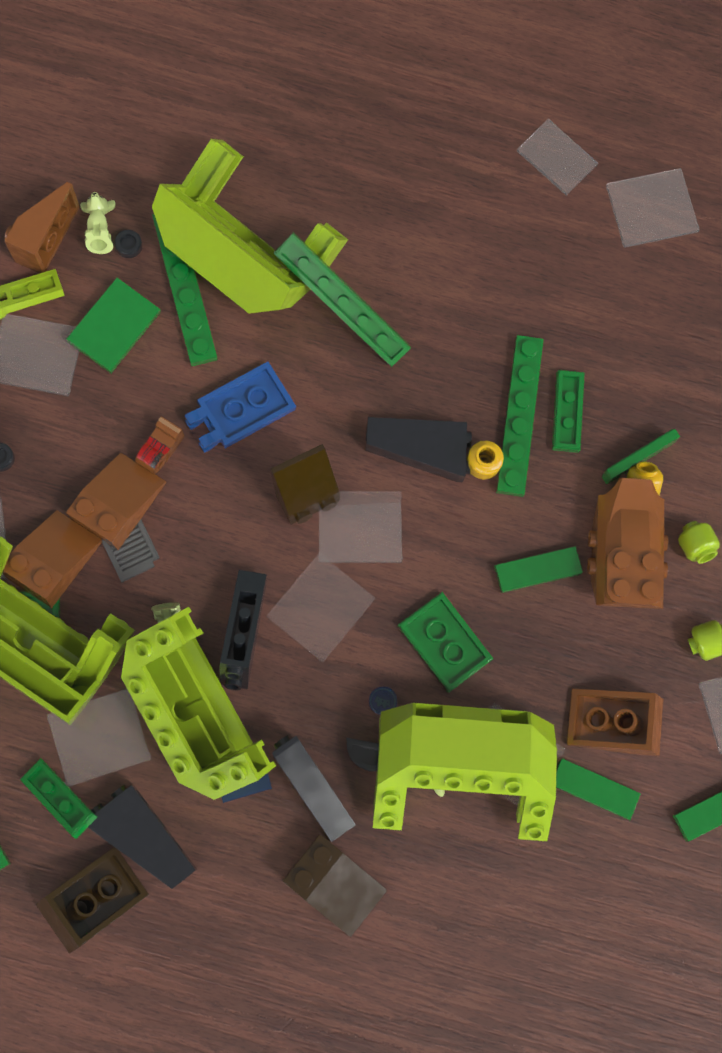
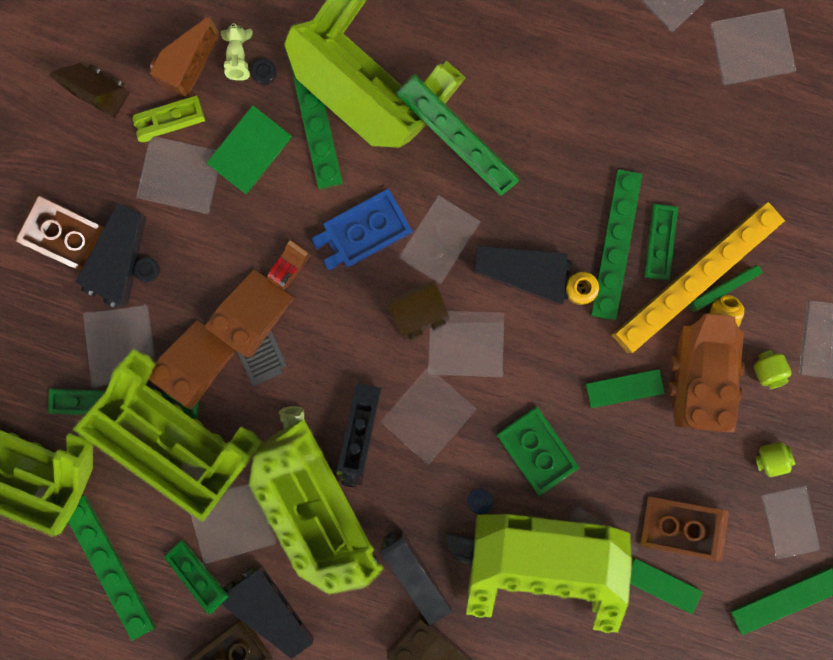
camera: 15 degrees right, 10 degrees up
none -> clear tile [399,195,481,285]
none -> yellow brick [611,202,785,353]

